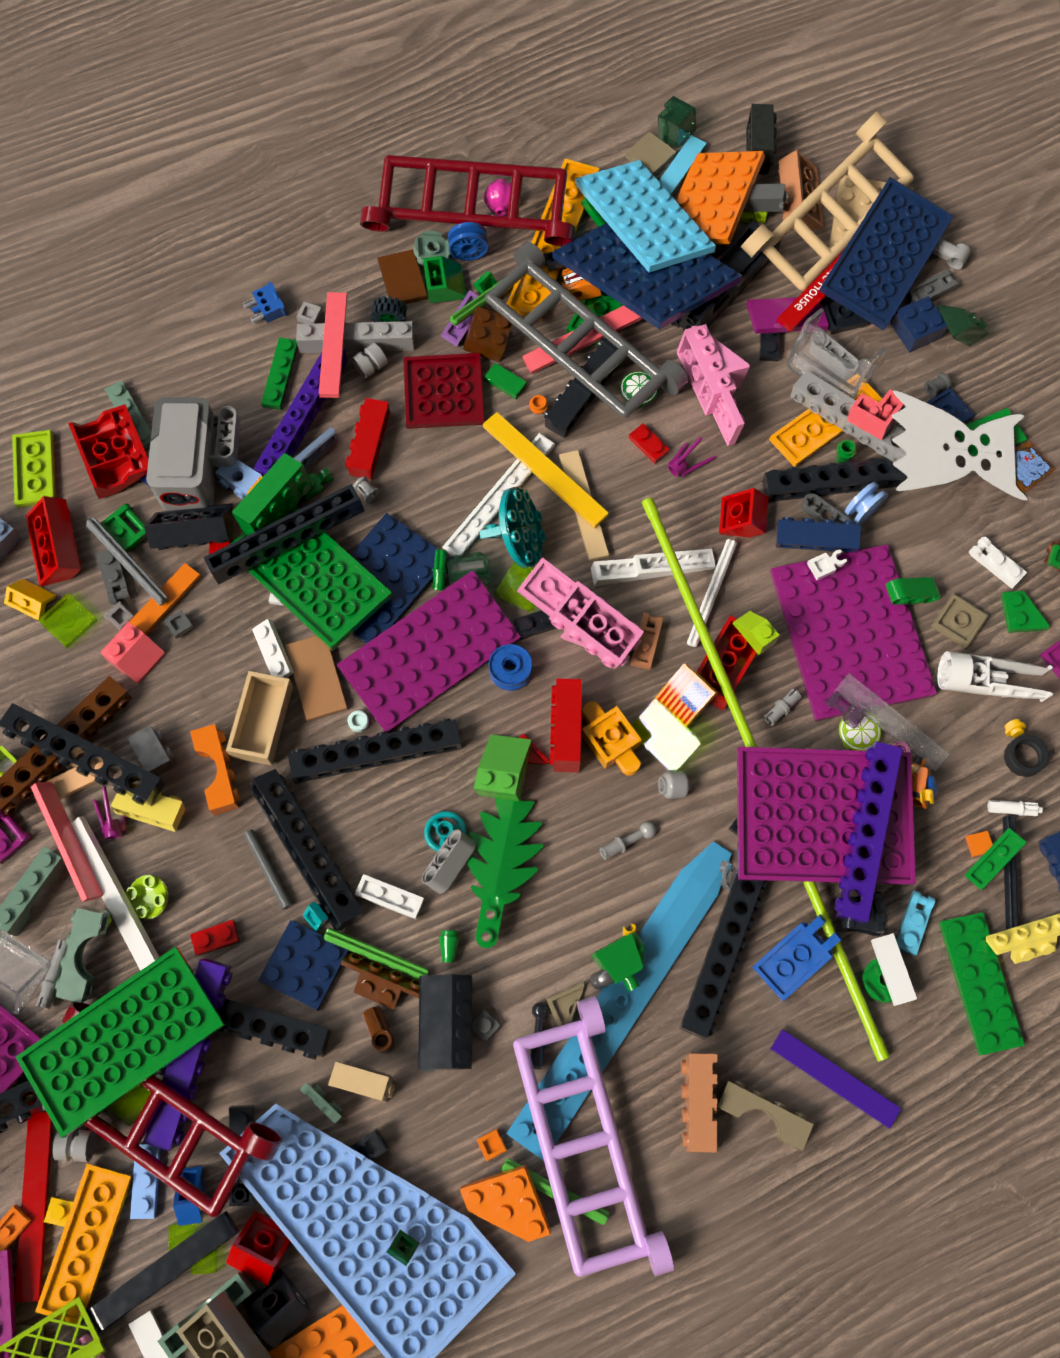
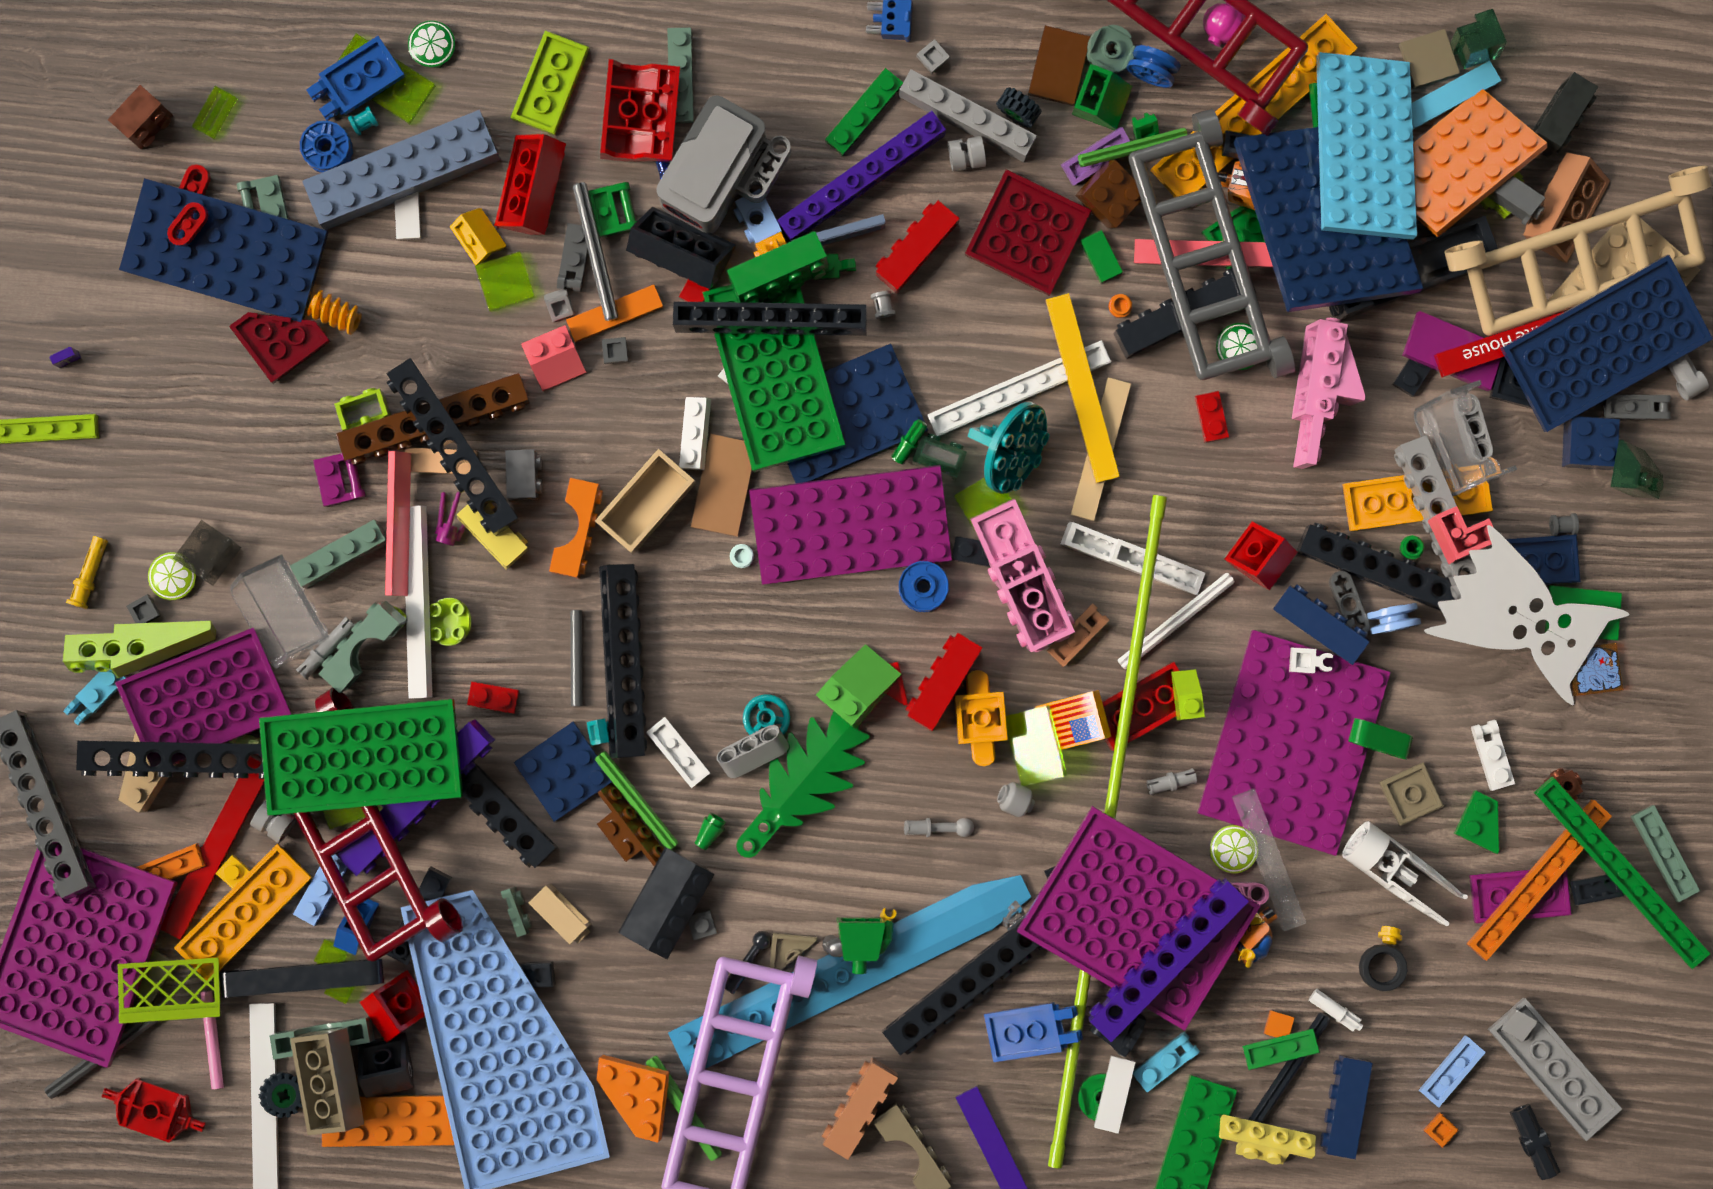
camera: 25 degrees right, 15 degrees up
black brick [288,719,461,784] -> none
coral tile [319,292,347,398] -> none
reddish brown piece [361,1006,394,1054] -> none
dark green tile [386,1229,420,1266] -> none
orange tile [477,1129,507,1161] -> none
magenta plant [667,437,715,477] -> none
clear purple leg [825,691,866,729] -> none

